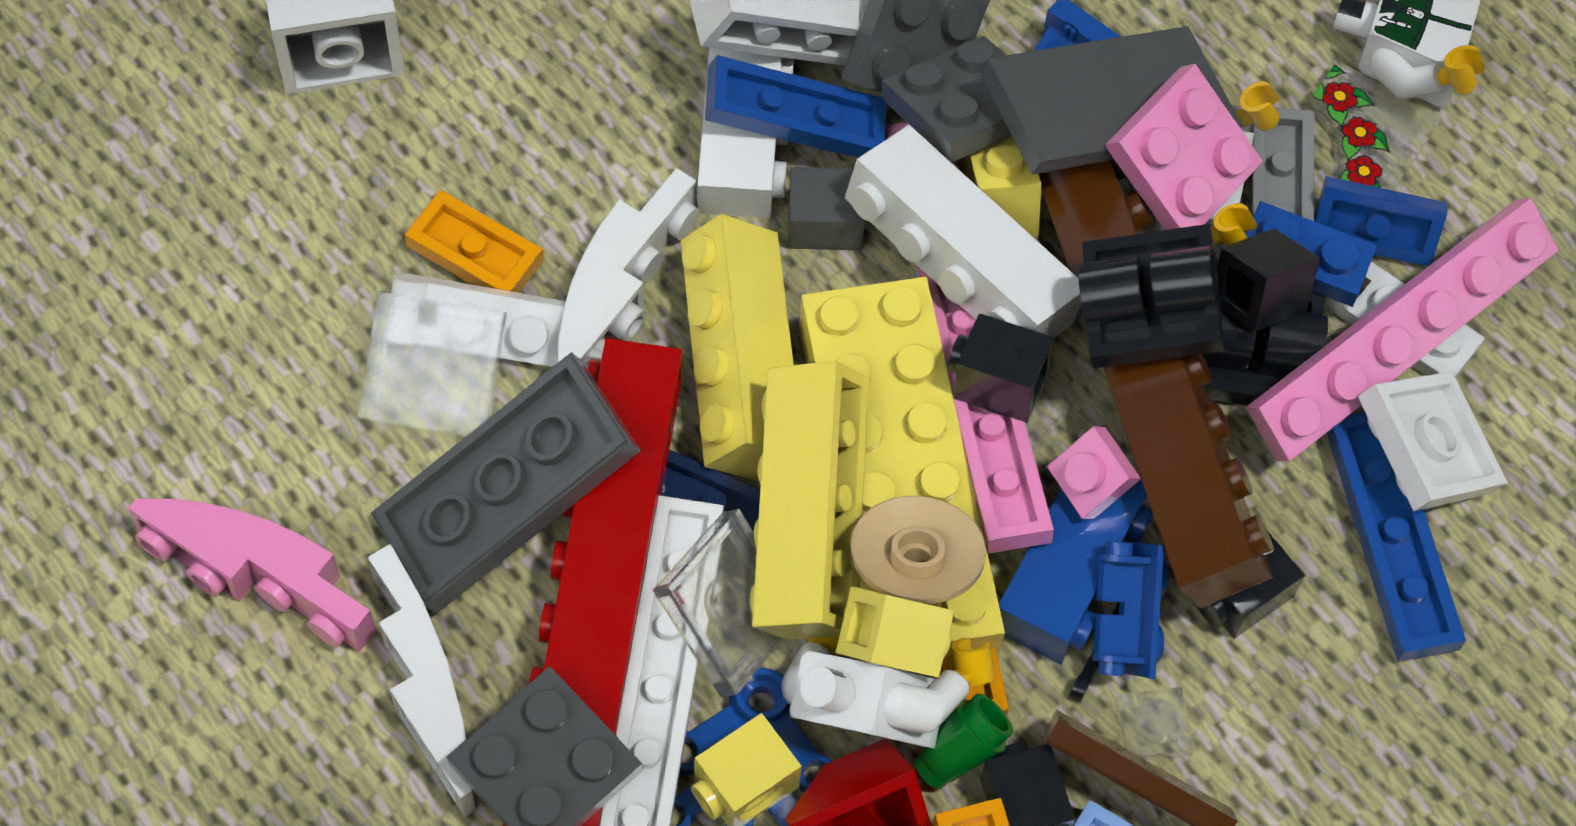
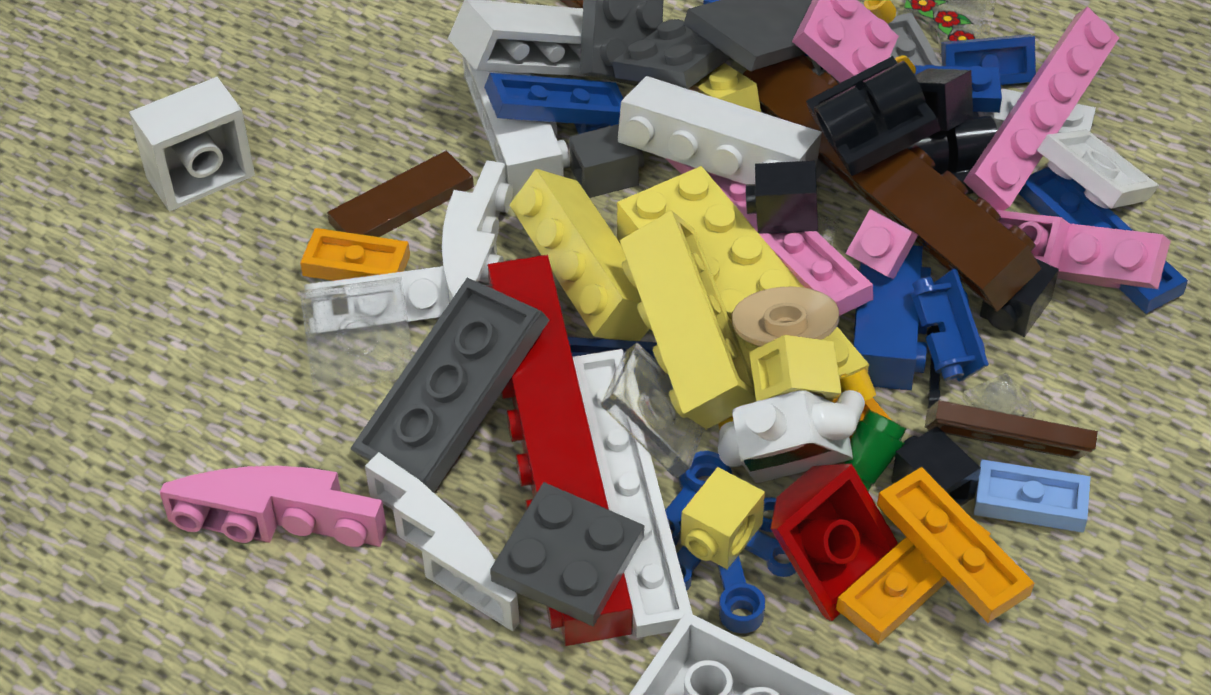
camera: 15 degrees left, 15 degrees down
none -> reddish brown tile [327,150,474,237]
none -> bright pink slope [996,210,1170,289]

